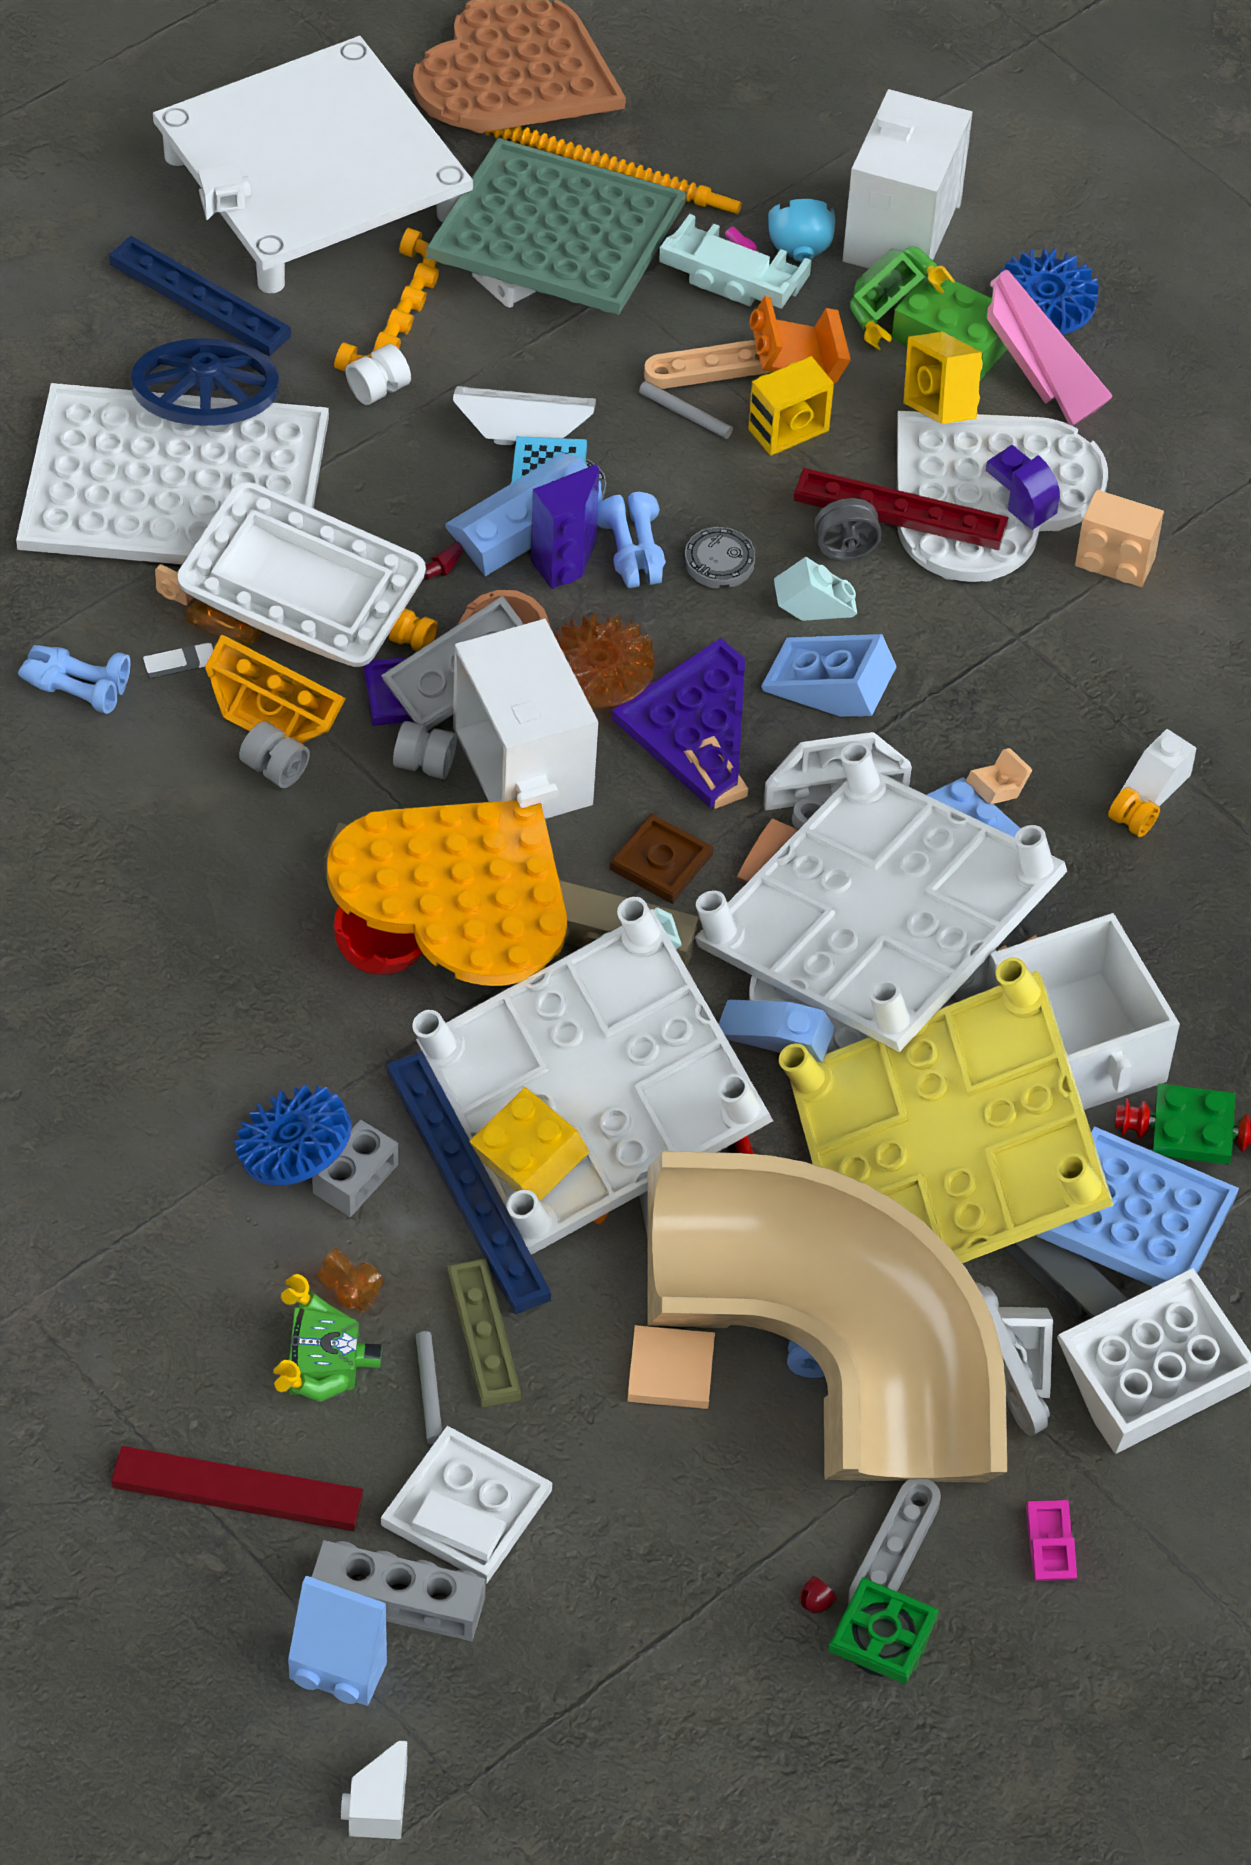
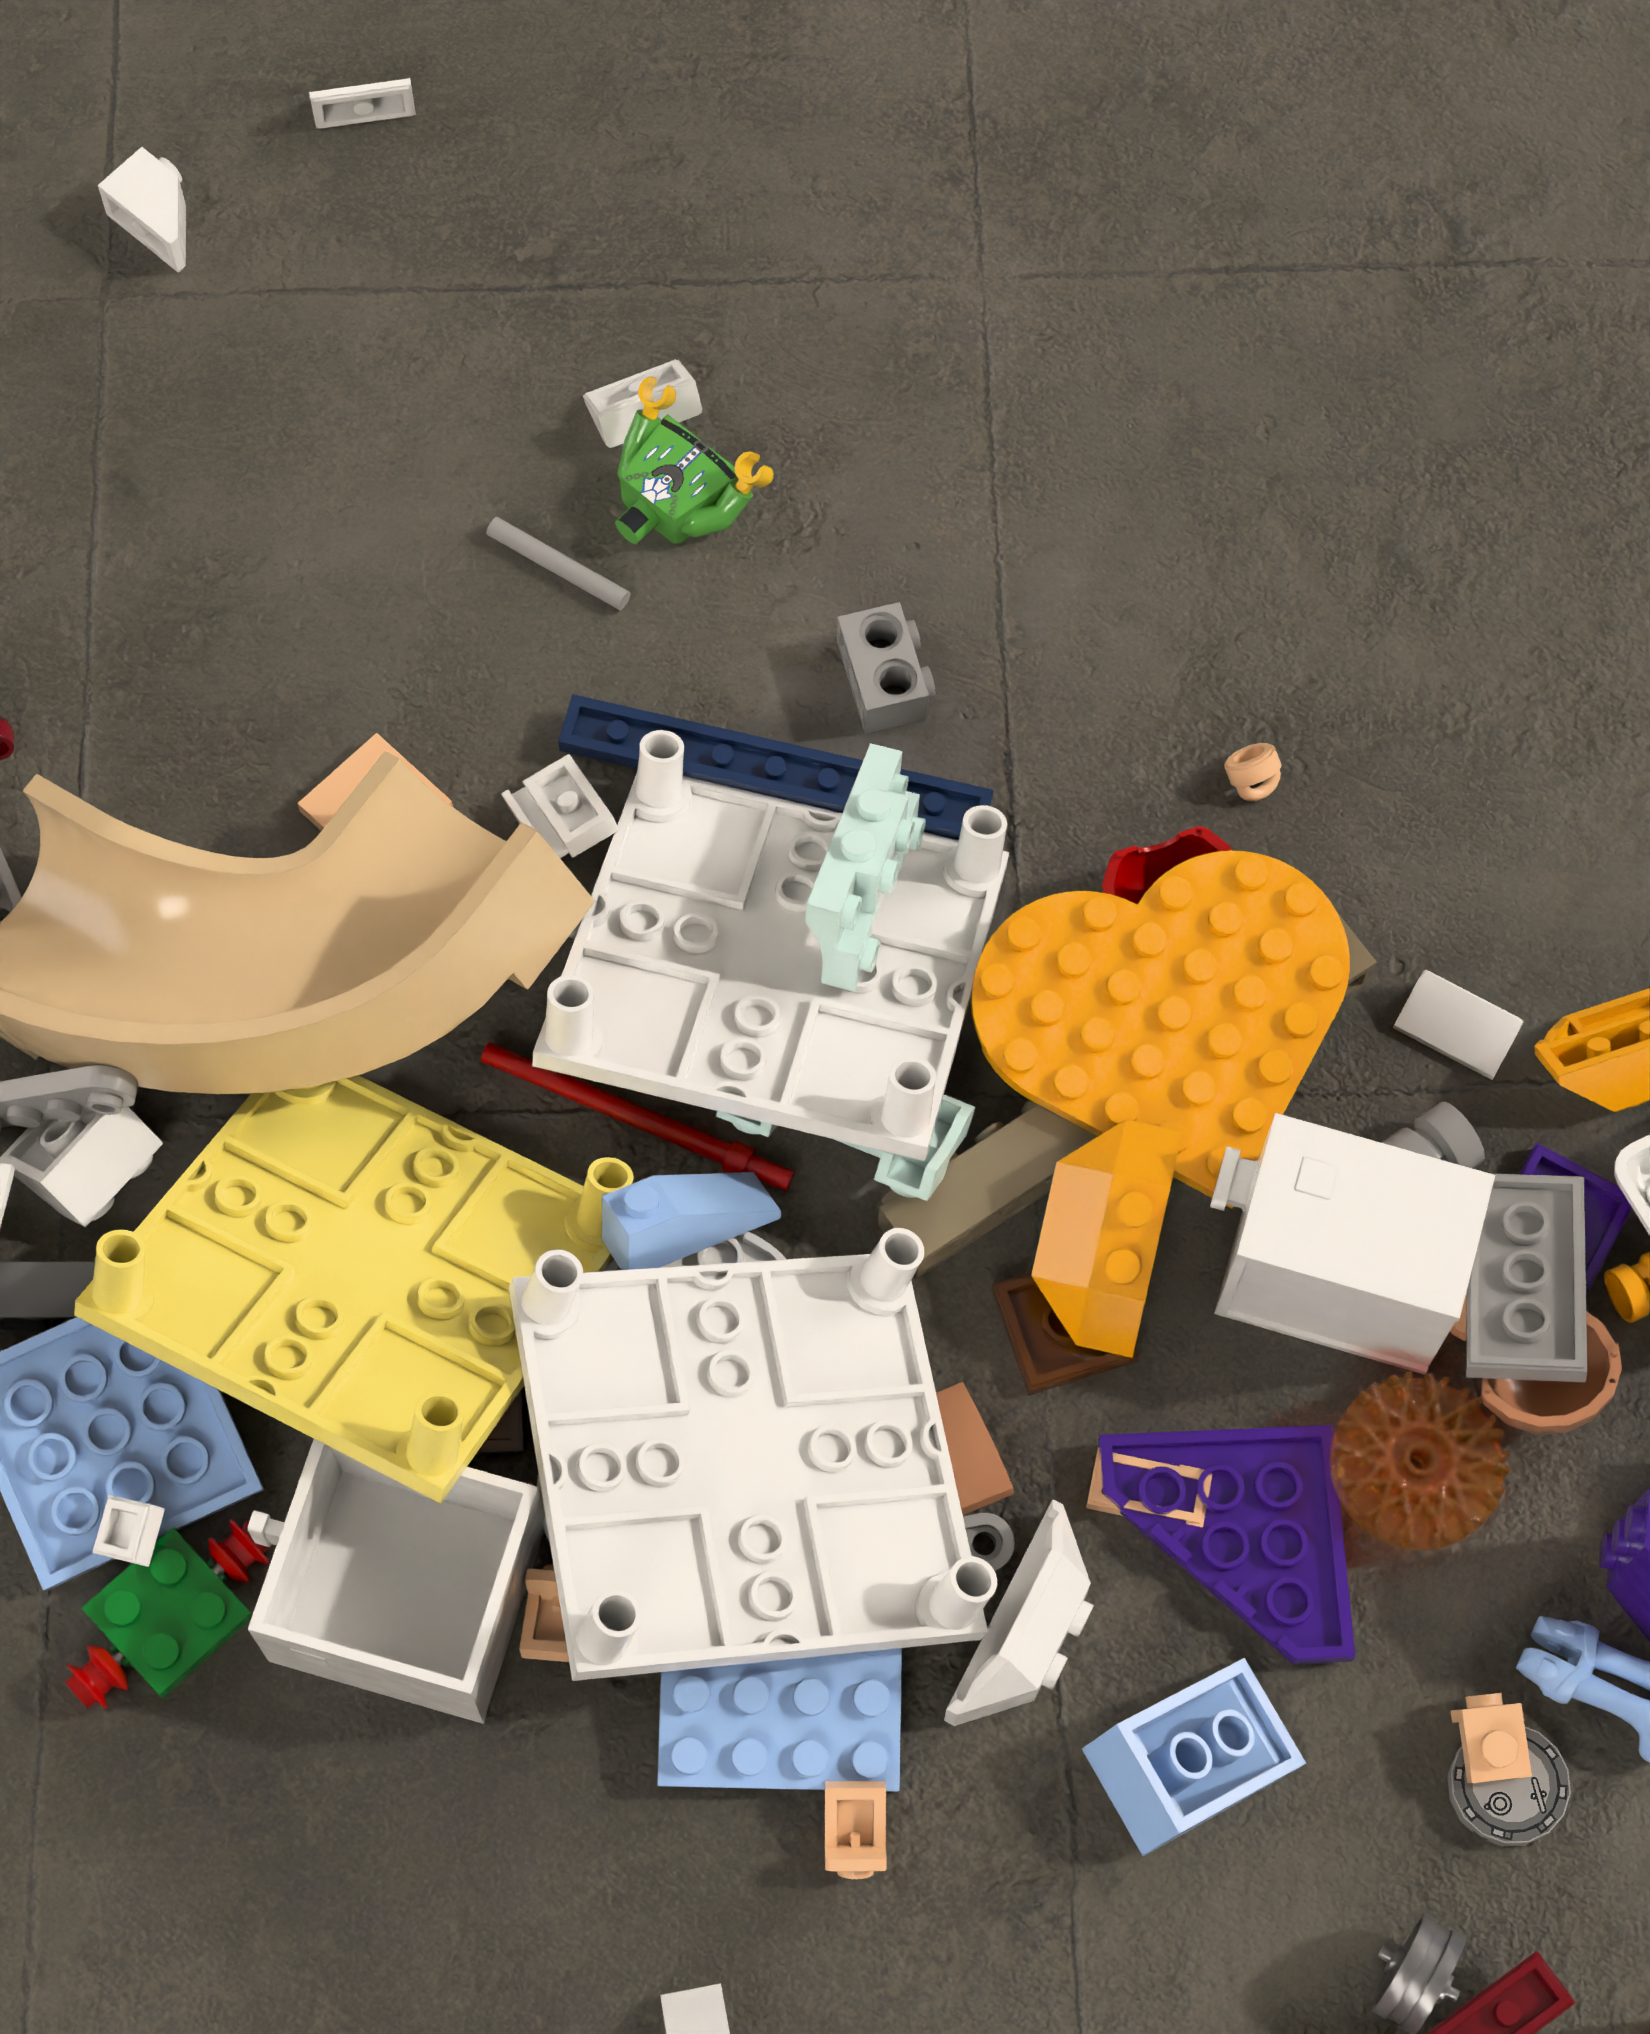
camera: 130 degrees right, 15 degrees up
dark red tile [111,1446,363,1531] -> none
blue wheel [234,1085,352,1186] -> none
light grey wheel [239,721,310,788] -> none
light blue slope [288,1576,387,1706] -> none
light grey brick [312,1540,486,1642] -> none
clear orange plate [316,1248,383,1313] -> none
white plate [381,1426,552,1584] -> none
white tile [412,1490,505,1561] -> none
olive tile [447,1259,521,1408] -> none
yellow brick [469,1087,590,1201] -> none
light aqua slope [774,557,858,621] -> none
light orange wheel [1108,787,1160,837] -> none
none -> white tile [92,1495,165,1567]
none -> white slope [309,78,416,129]
none -> white plate [501,754,619,858]
none -> white slope [583,359,702,448]
none -> light aqua bracket [805,743,926,992]
none -> light orange wedge [1031,1119,1182,1358]
none -> light nougat tile [1224,743,1281,802]
none -> white slope [1393,970,1523,1080]
none -> light nougat bracket [1451,1693,1532,1783]

